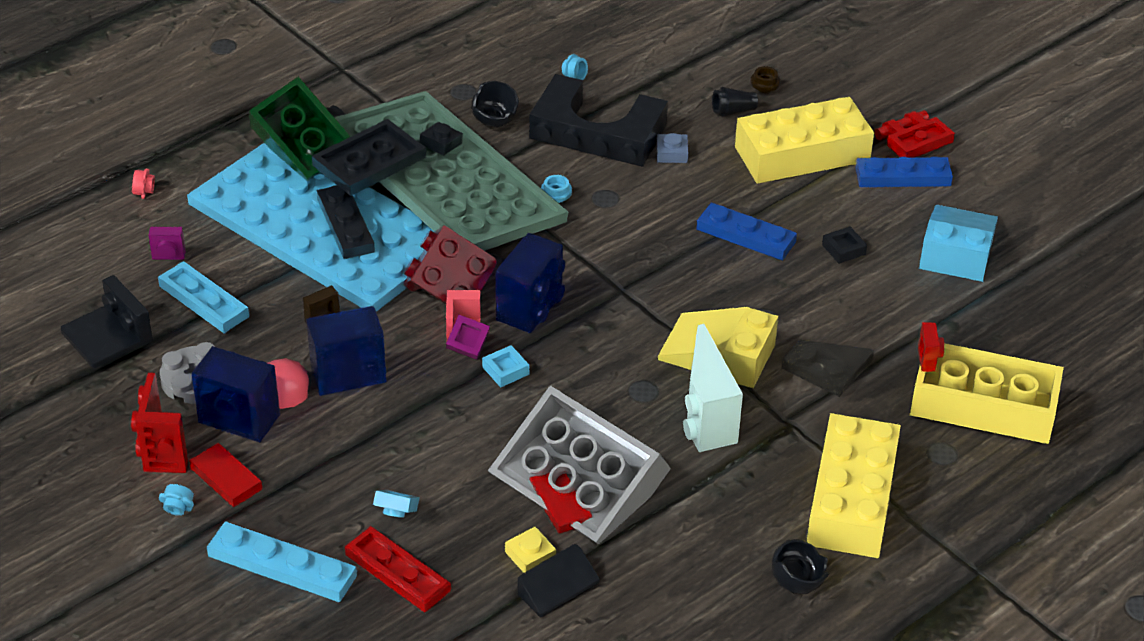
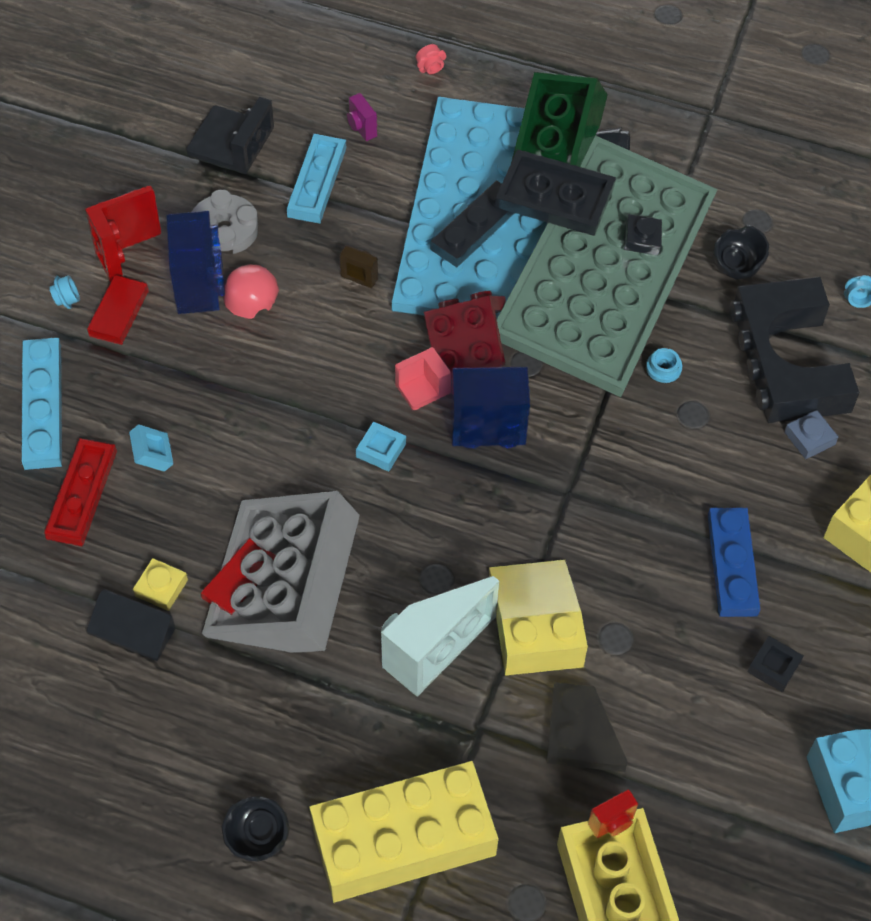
camera: 60 degrees right, 15 degrees up
clear blue brick [306,306,386,396] -> none
magenta plate [446,315,490,360] -> none

